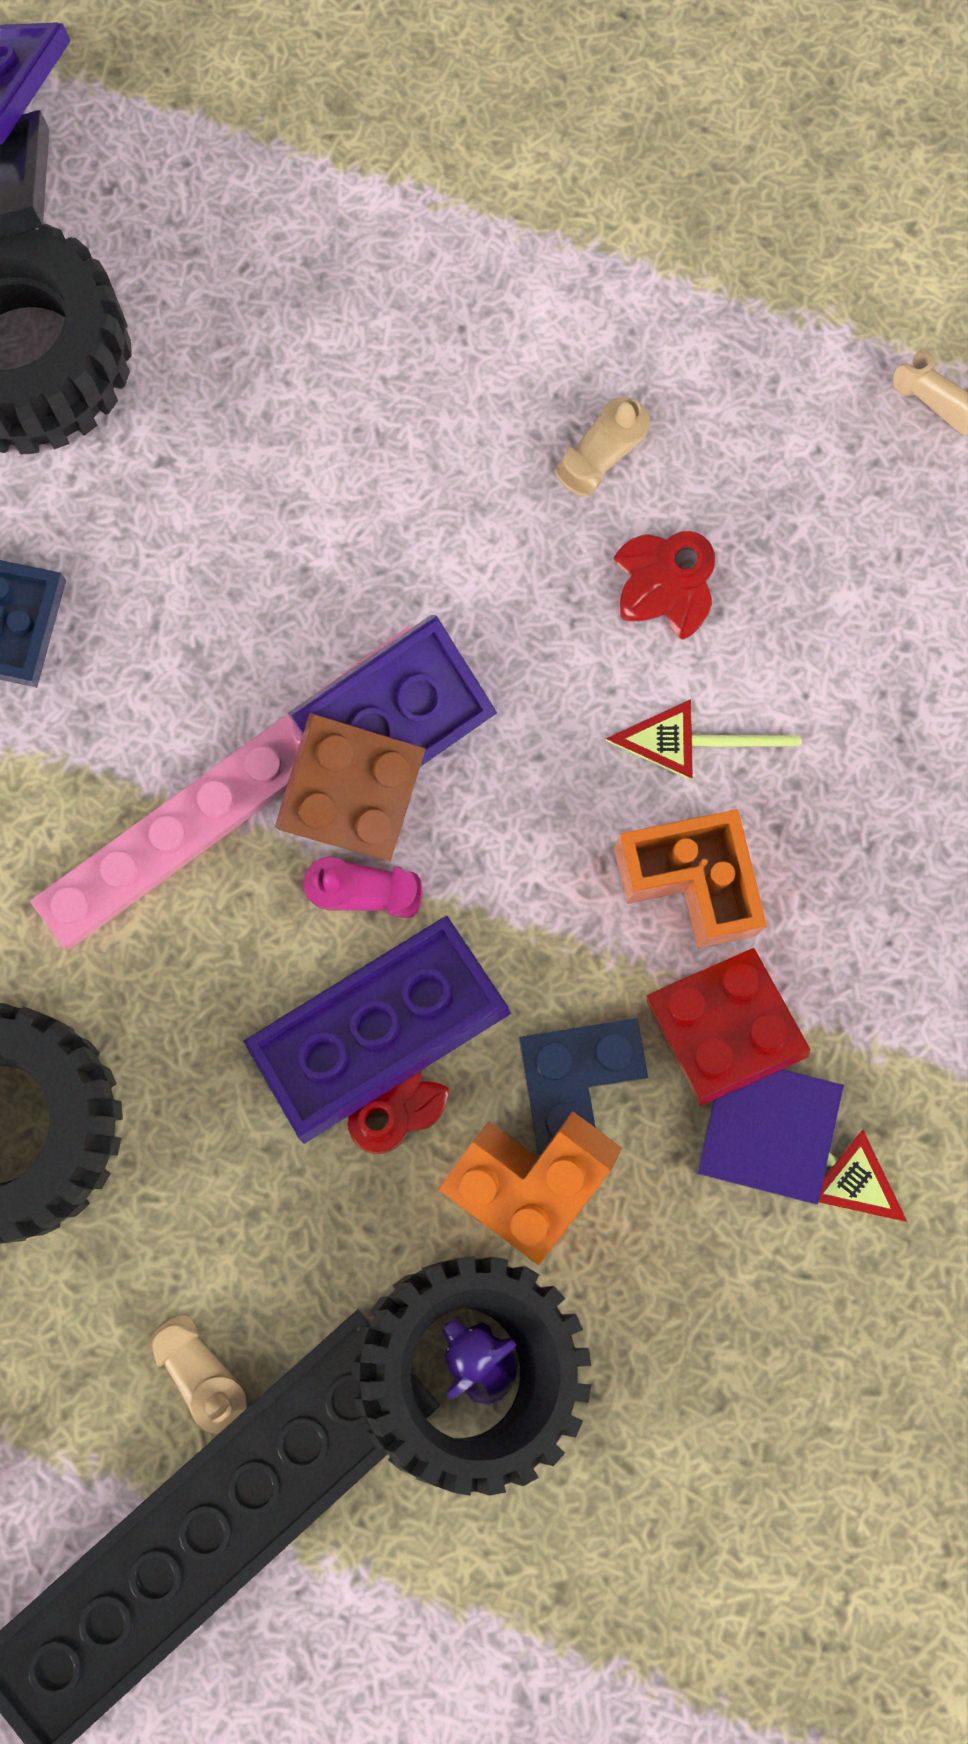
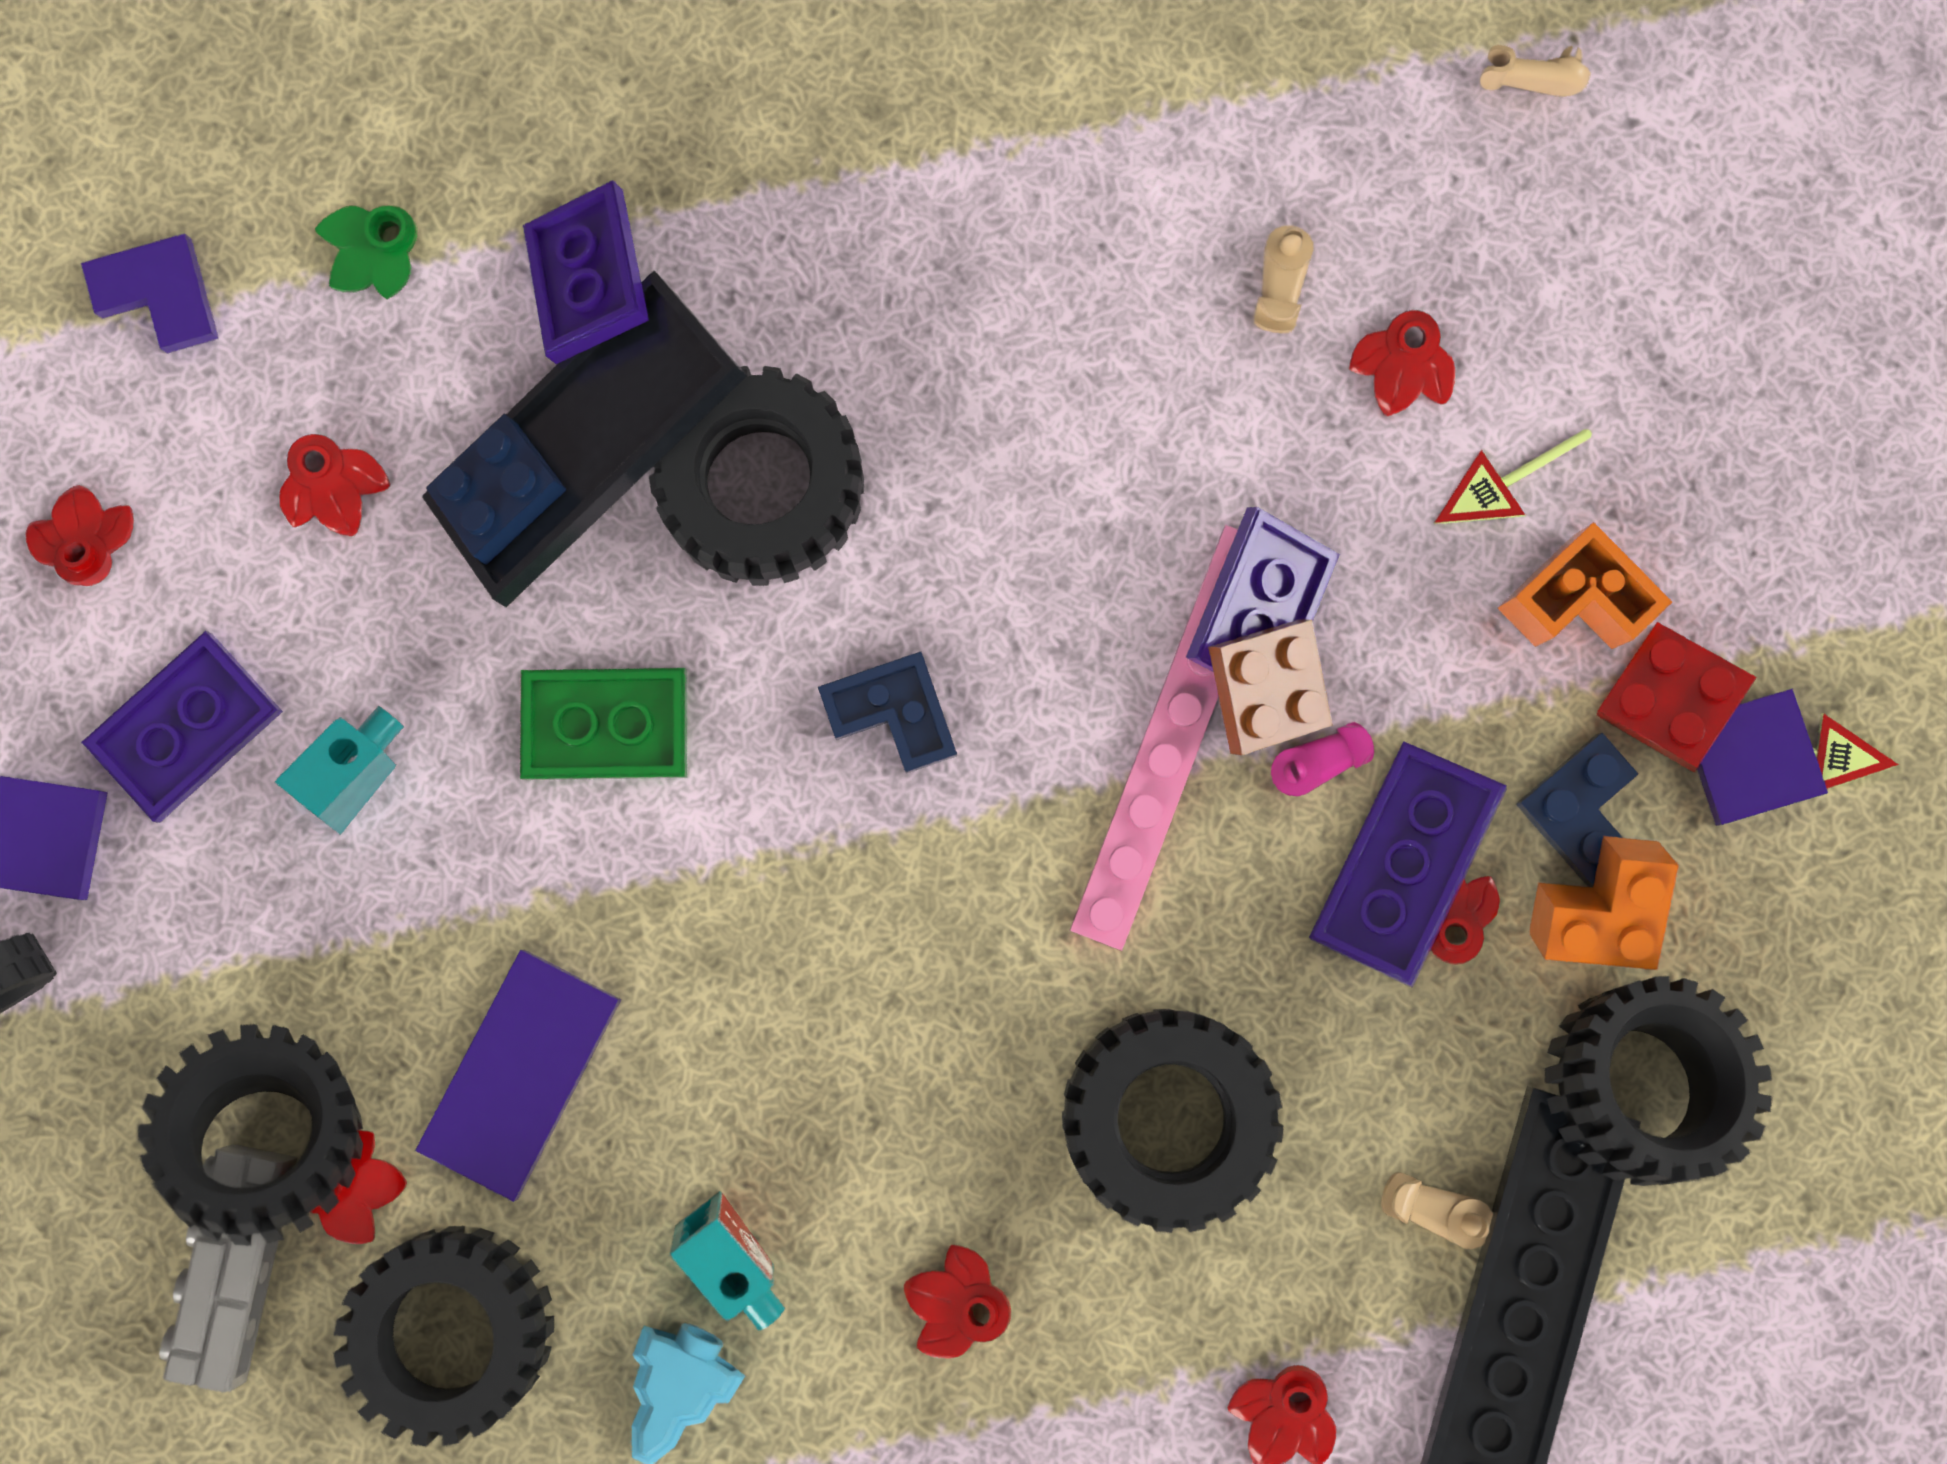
camera: 30 degrees left, 5 degrees up
dark purple animal [442,1320,518,1405] -> none

